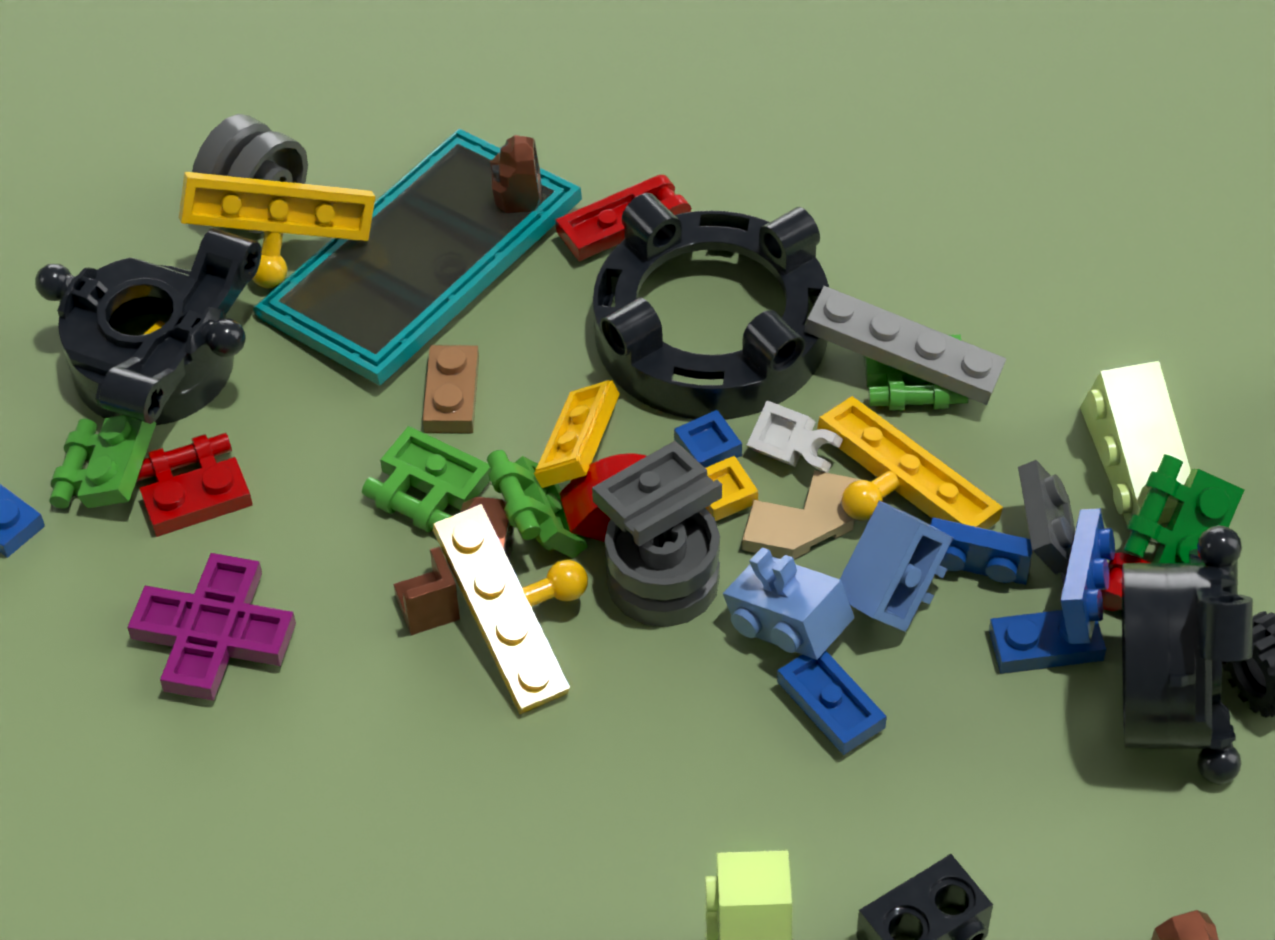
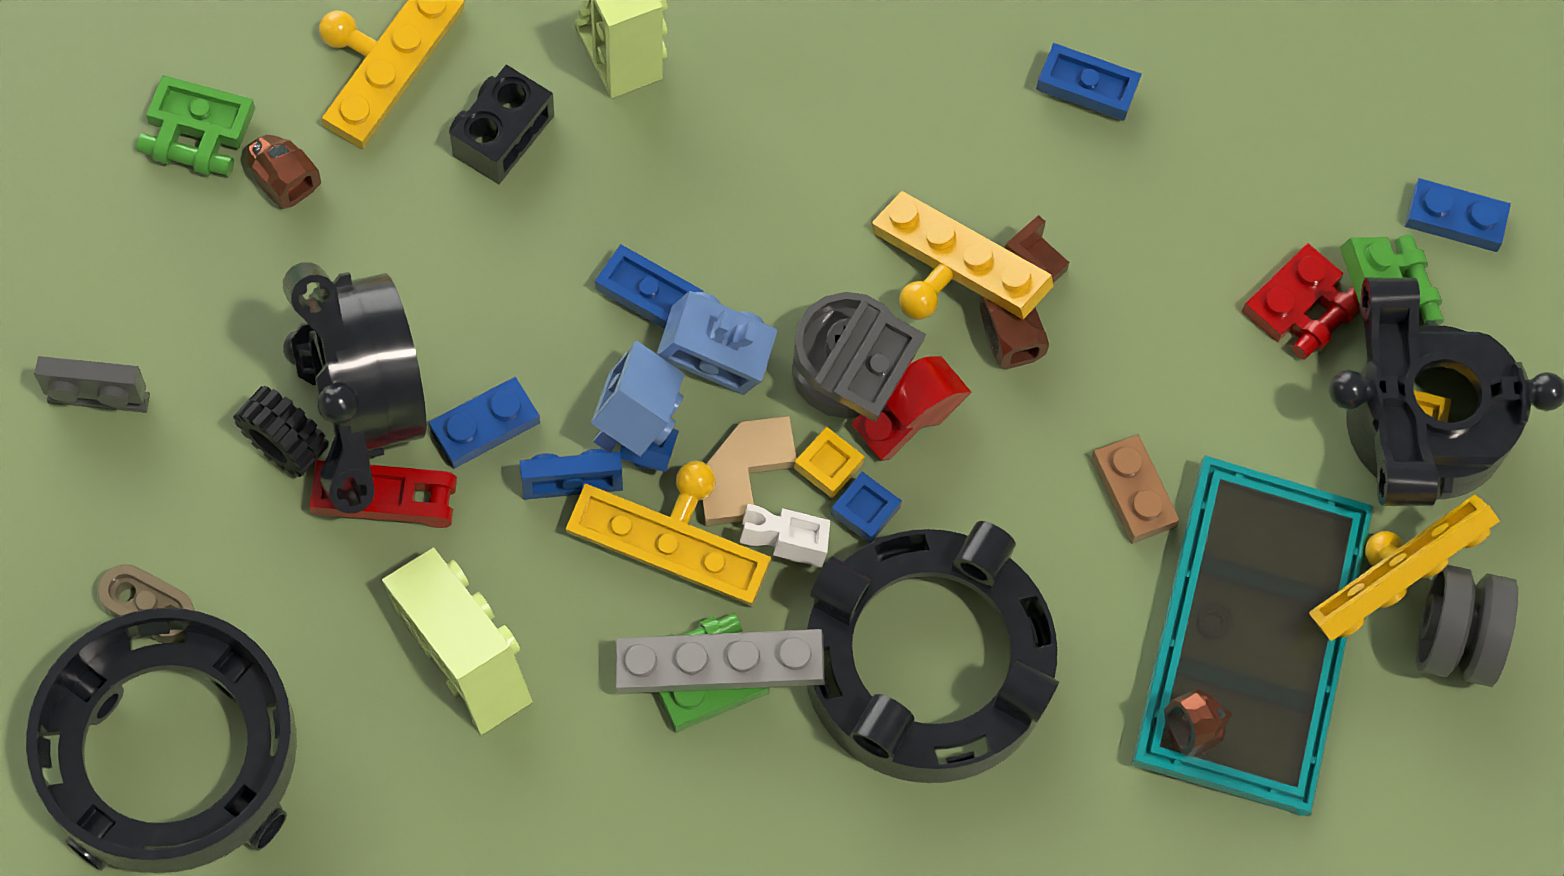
camera: 150 degrees right, 15 degrees up
magenta plate [127,553,296,701] -> none
bright green plate [362,426,491,532] -> none
bright green plate [487,450,588,558] -> none
yellow tile [534,380,620,488] -> none
red plate [555,174,692,261] -> none
dark grey plate [1018,460,1075,583] -> none
blue plate [1061,508,1115,644] -> none
green plate [1123,454,1245,563] -> none
none -> blue plate [1036,42,1142,121]

